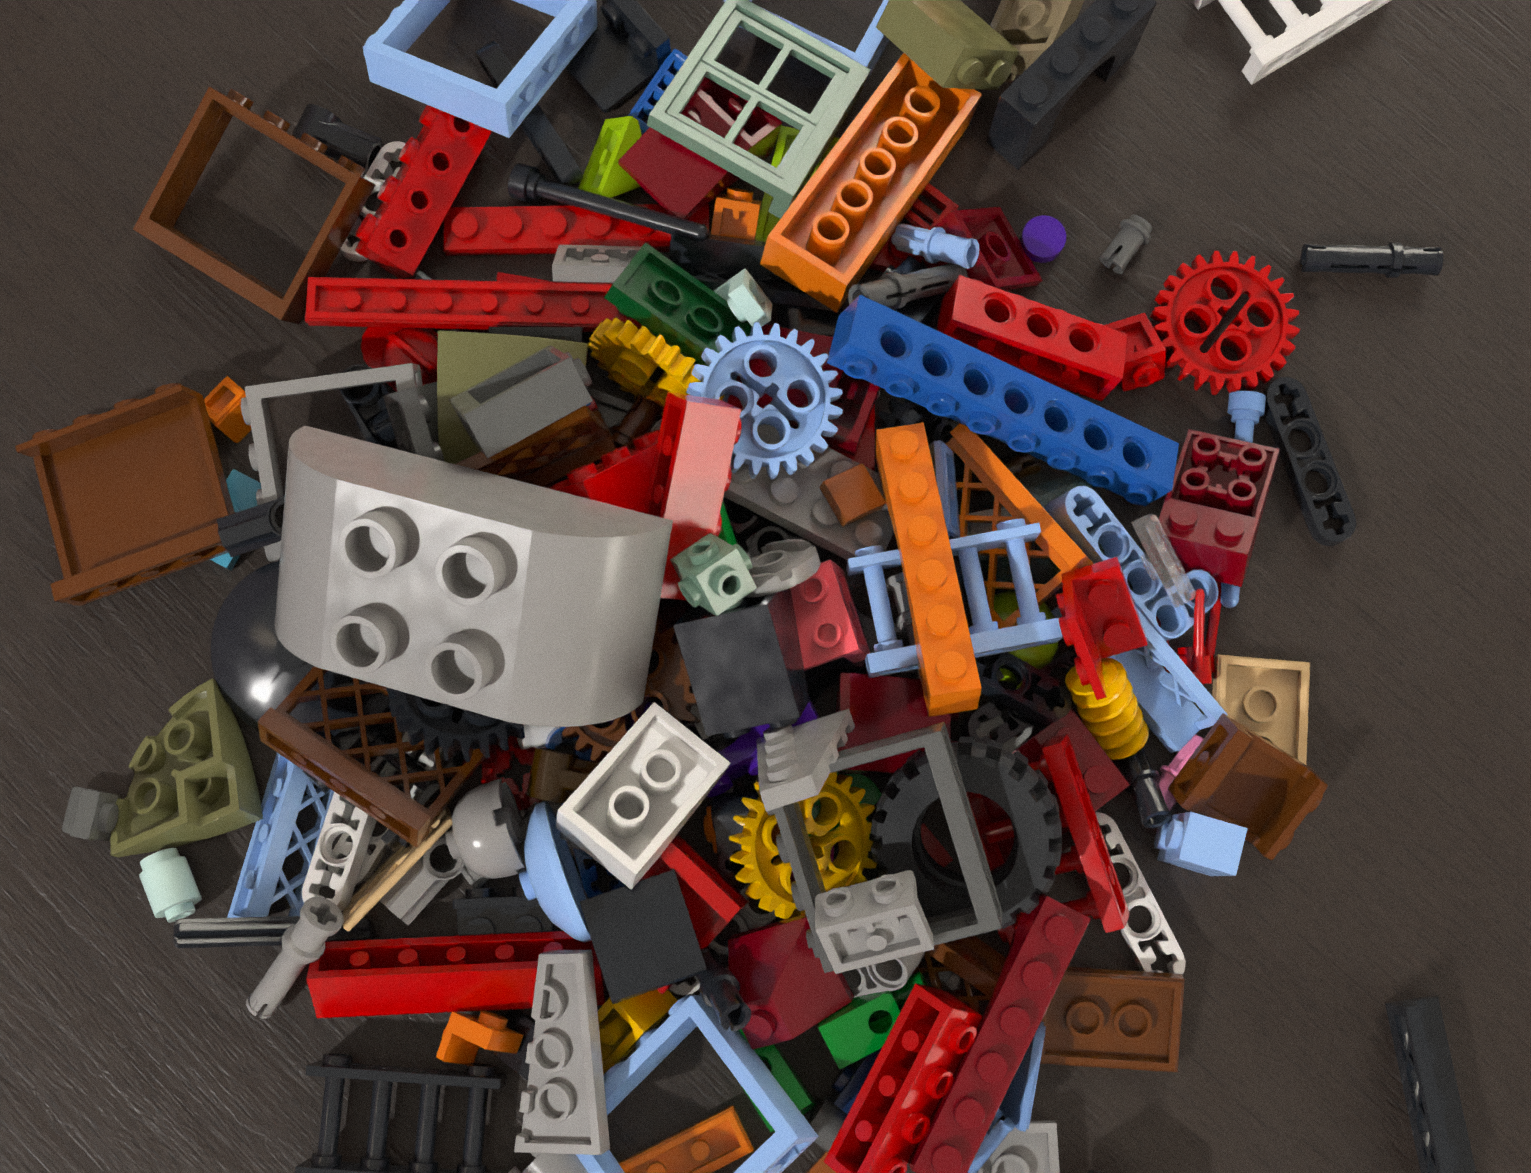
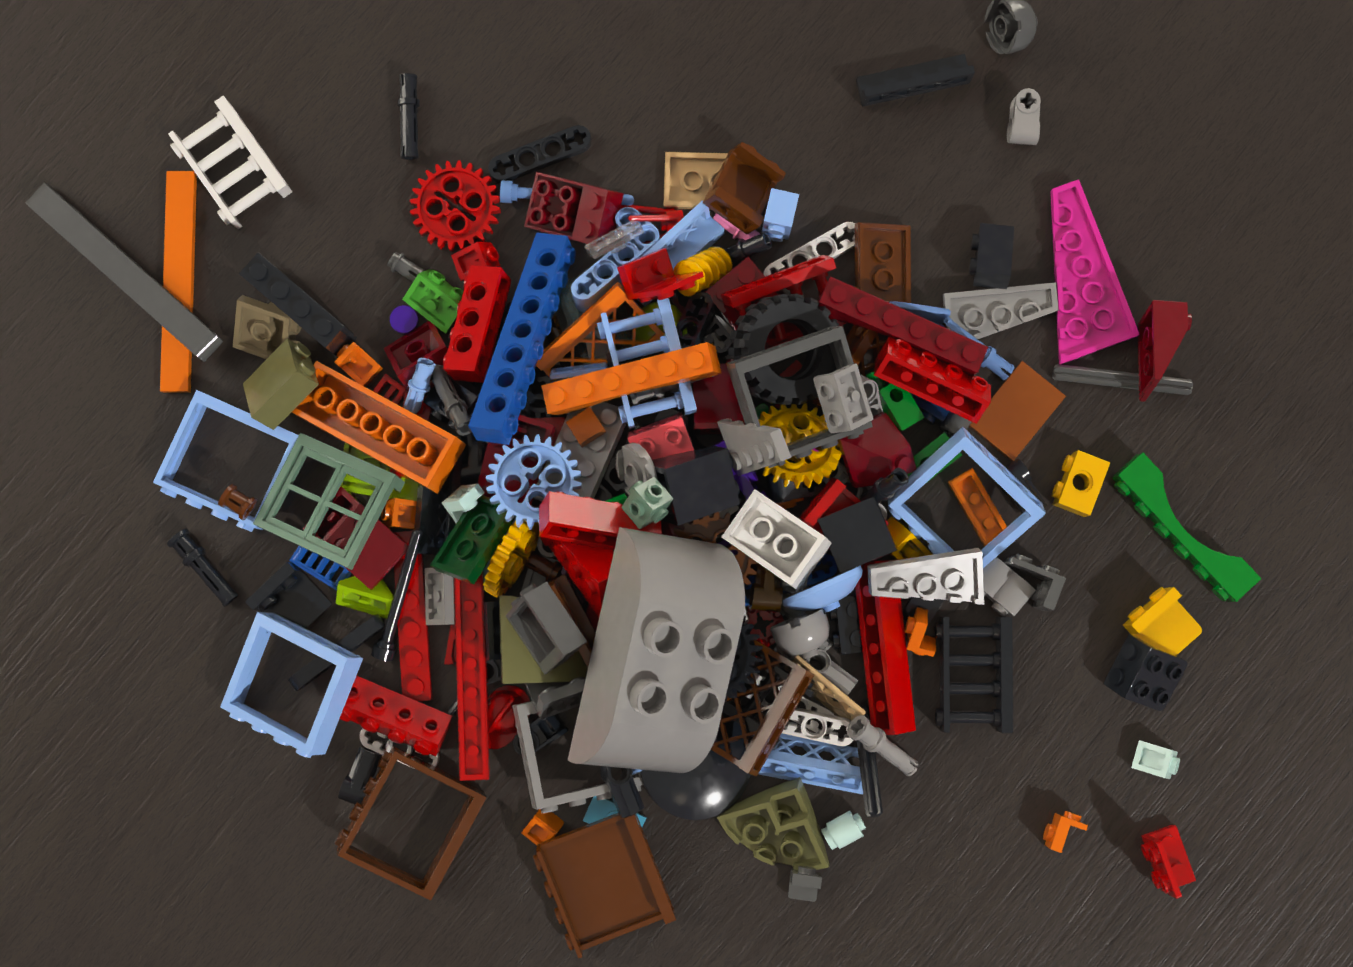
camera: 90 degrees left, 5 degrees up
none -> orange bracket [335,342,383,387]
none -> bright green bracket [402,269,464,334]

